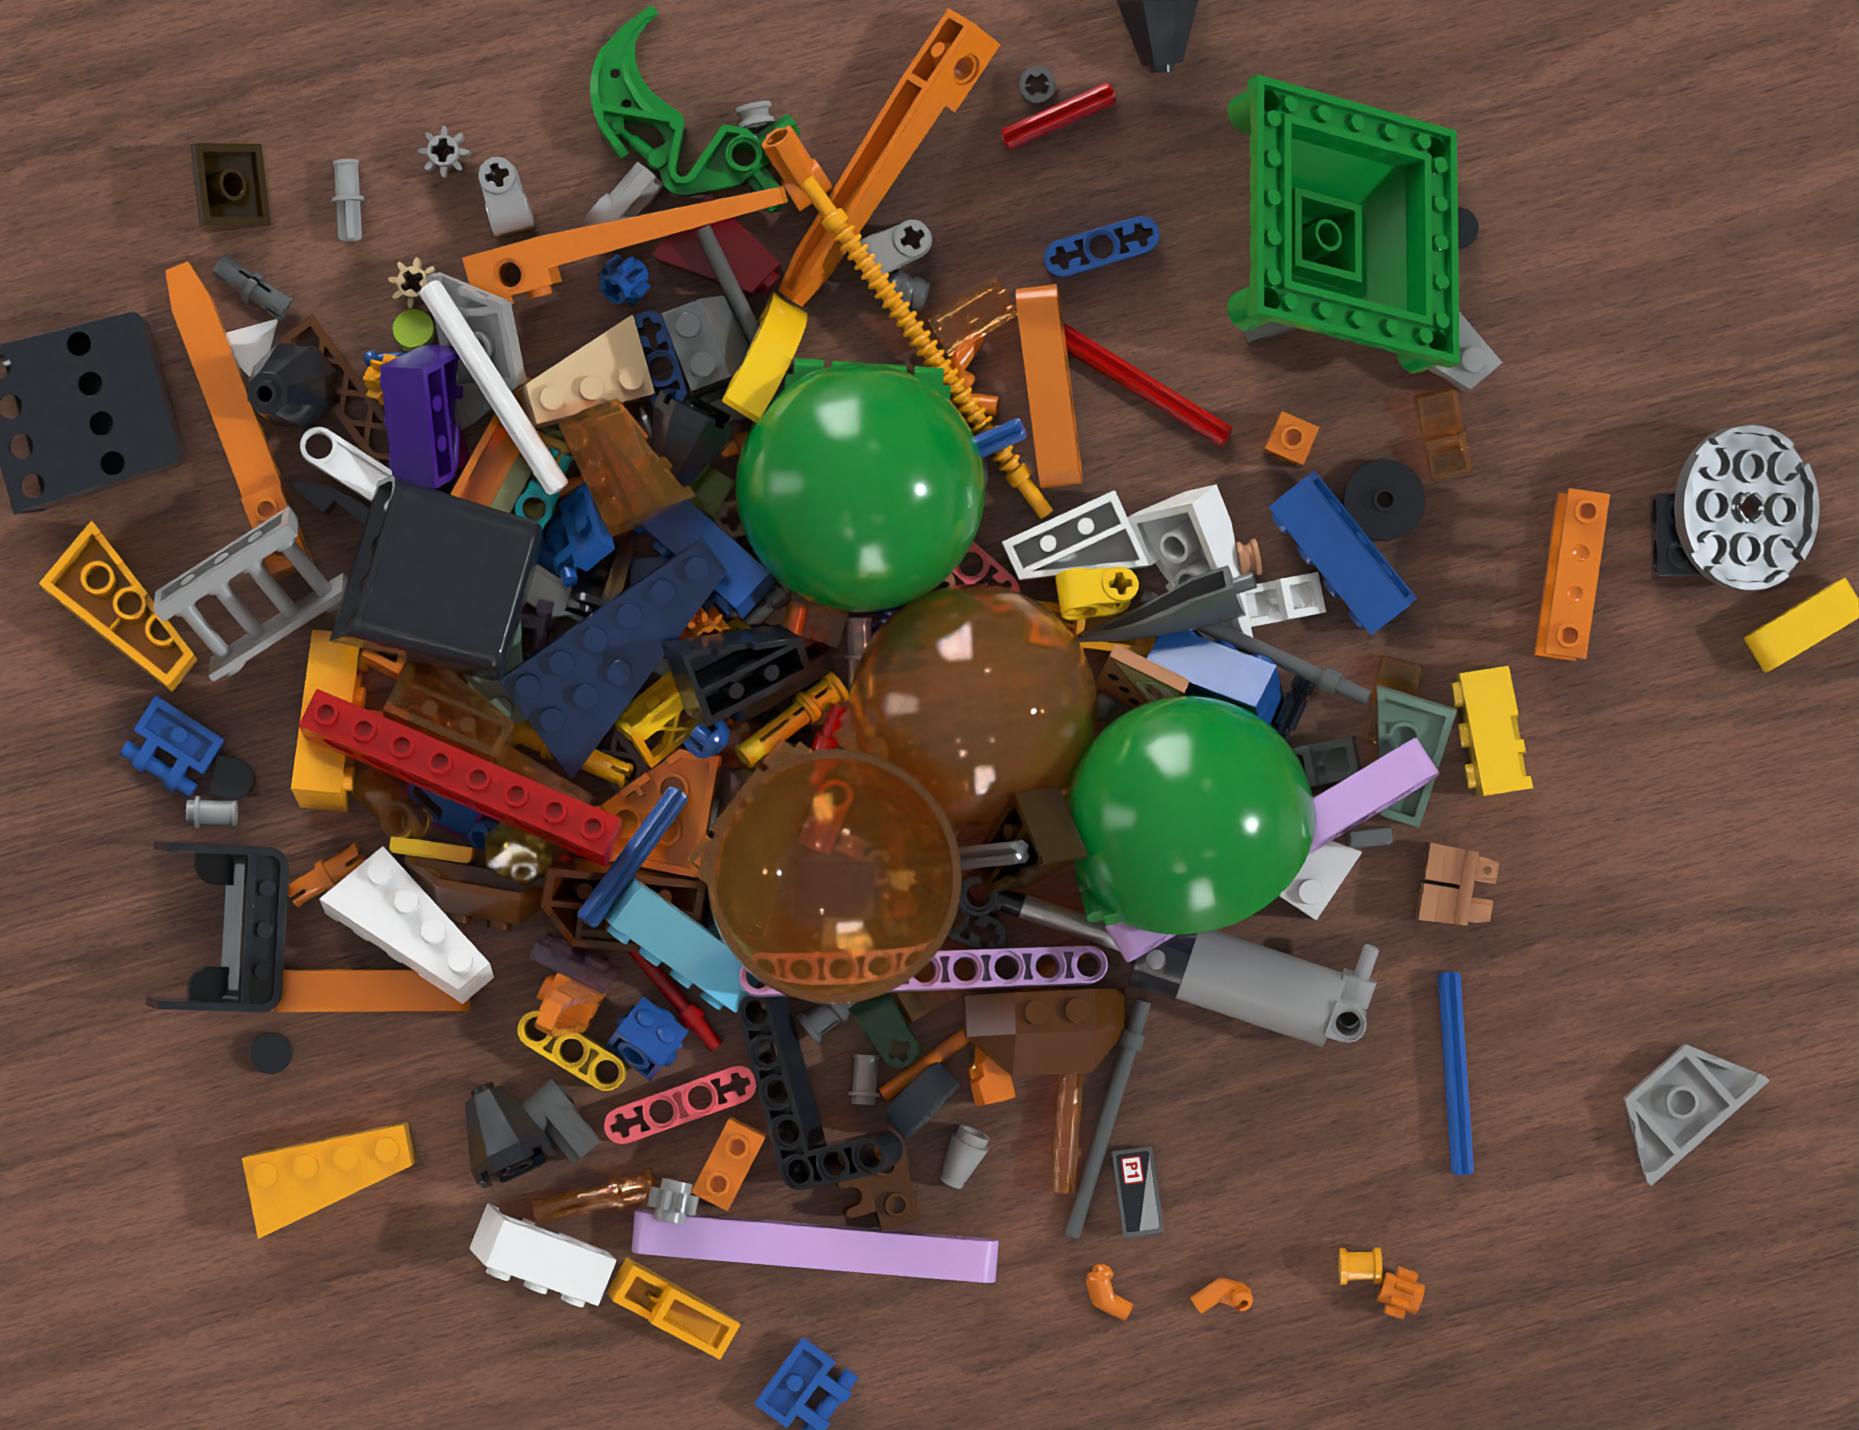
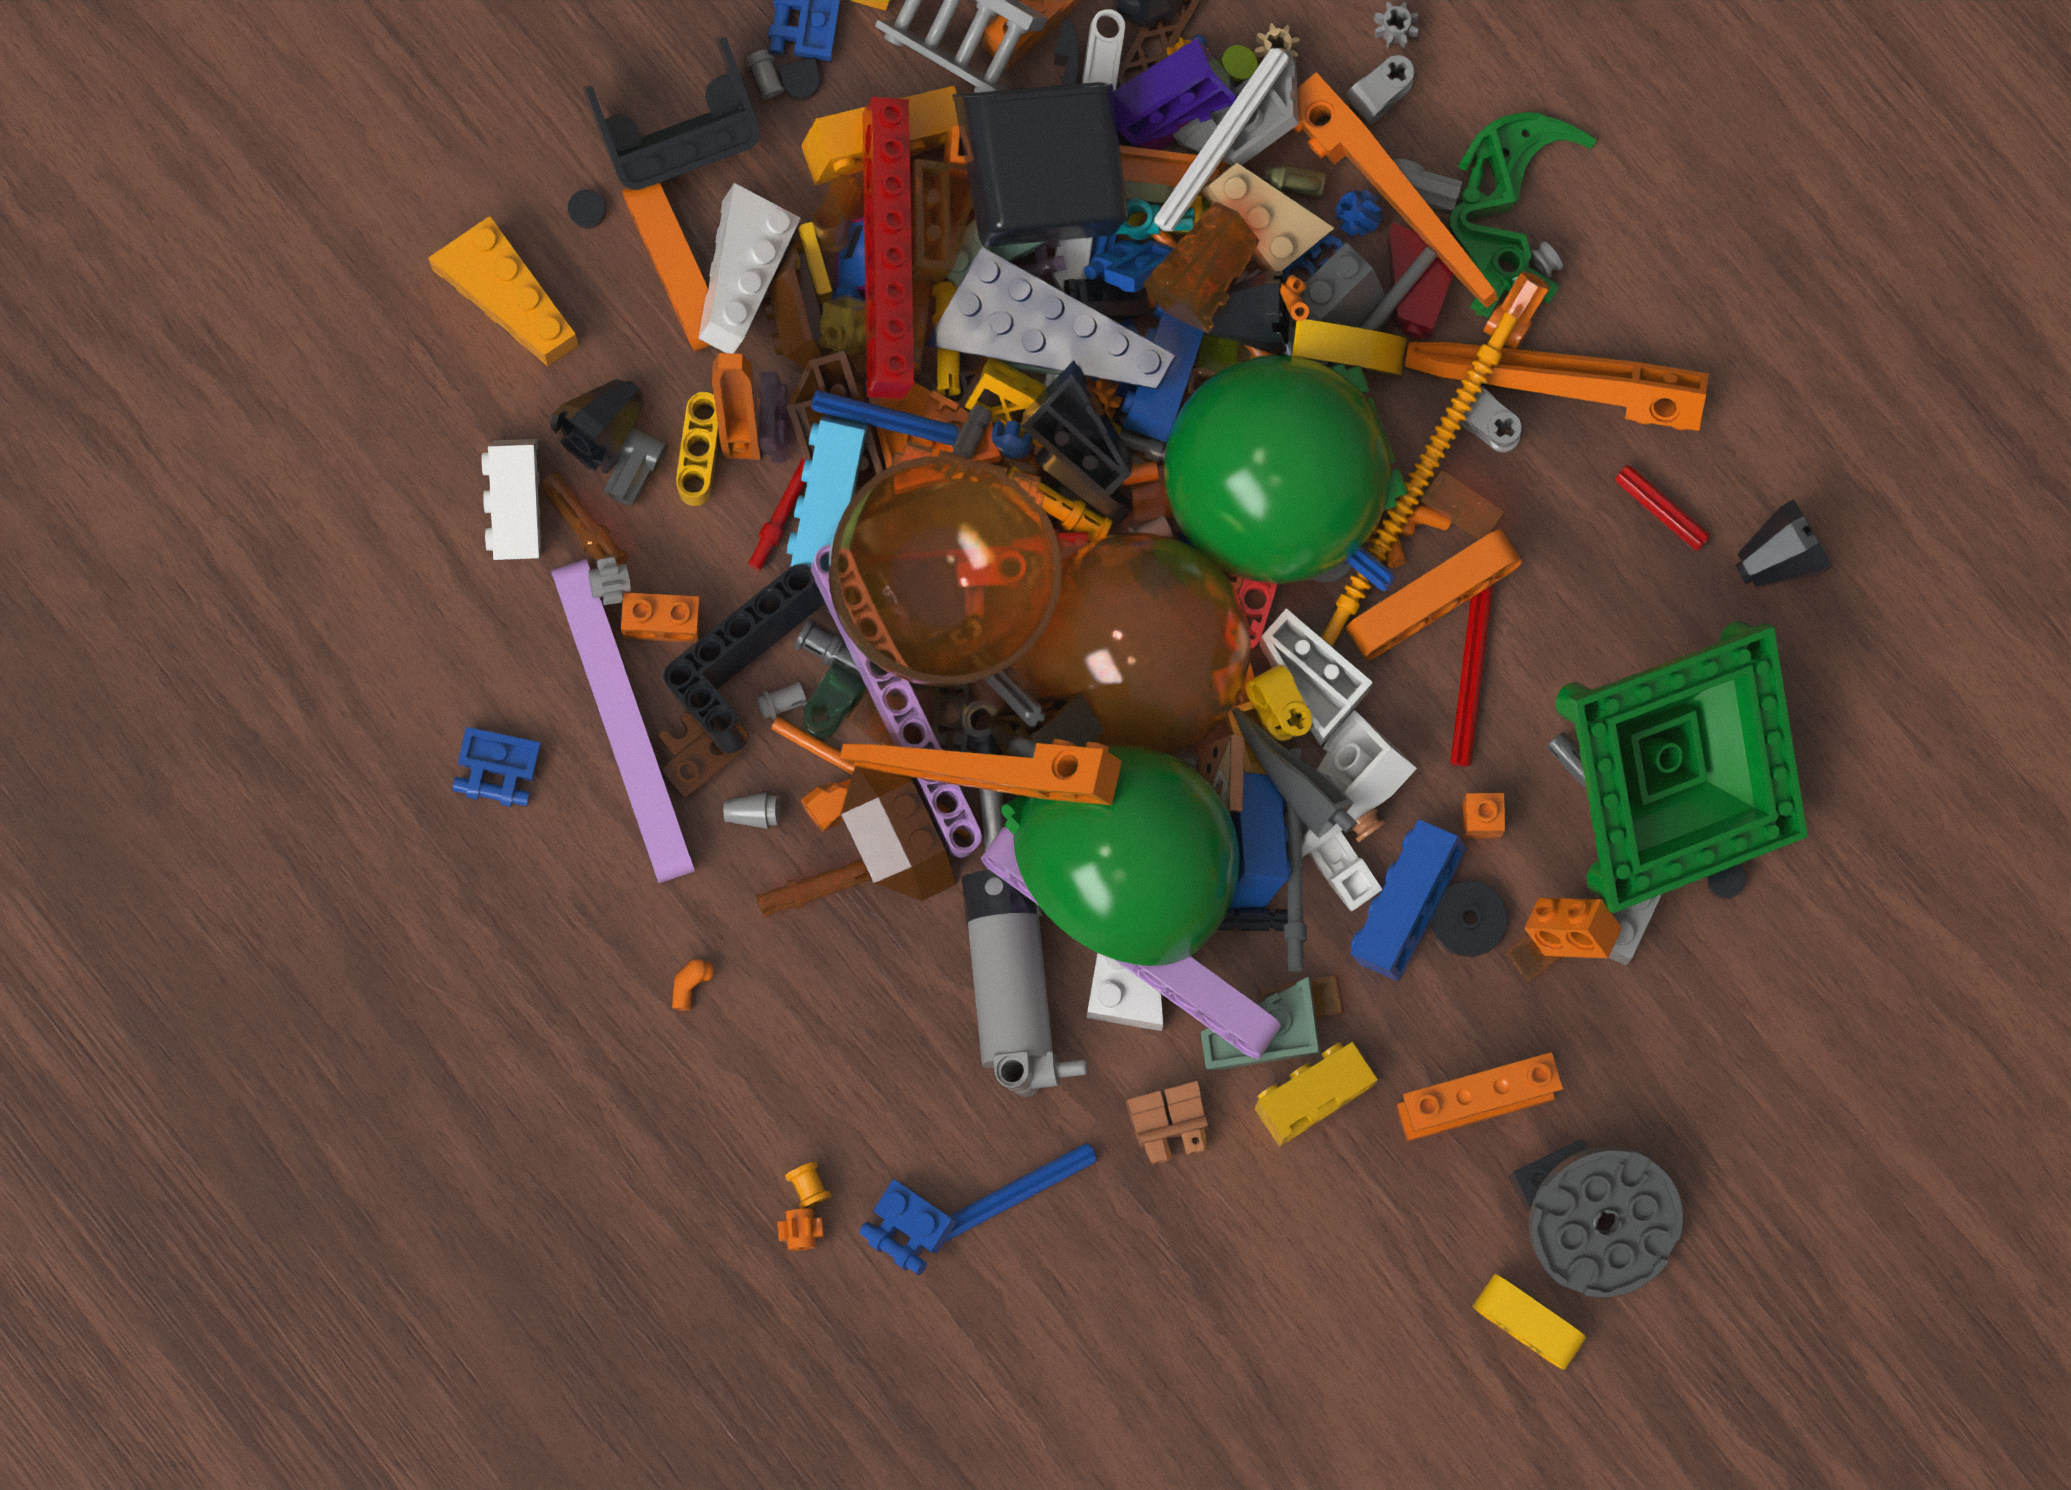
camera: 65 degrees right, 10 degrees down
orange pin [288,843,367,908] -> none
coral beam [604,1065,757,1144] -> none
blue head [605,996,689,1081] -> none
light orange slope [606,1257,741,1360] -> none
black wheel [883,1062,959,1139] -> none
dark grey arm [887,270,931,315] -> none
dark grey bush [1019,66,1056,104] -> none
blue beam [1044,216,1160,279] -> none
dark grey bar [1064,998,1151,1238] -> none
slope [1112,1146,1164,1240] -> none
orange arm [1190,1277,1253,1314] -> none
dark grey slope [1292,736,1361,786] -> none
dark grey tile [1344,826,1393,848] -> none
light grey wing [1623,1044,1769,1186] -> none
none -> orange piece [840,739,1122,805]
none -> blue plate [859,1179,957,1275]
none -> dark grey axle [944,405,992,476]
none -> olive plant [1264,164,1326,198]
none -> orange arm [1280,275,1309,321]
none -> orange brick [1524,898,1622,958]

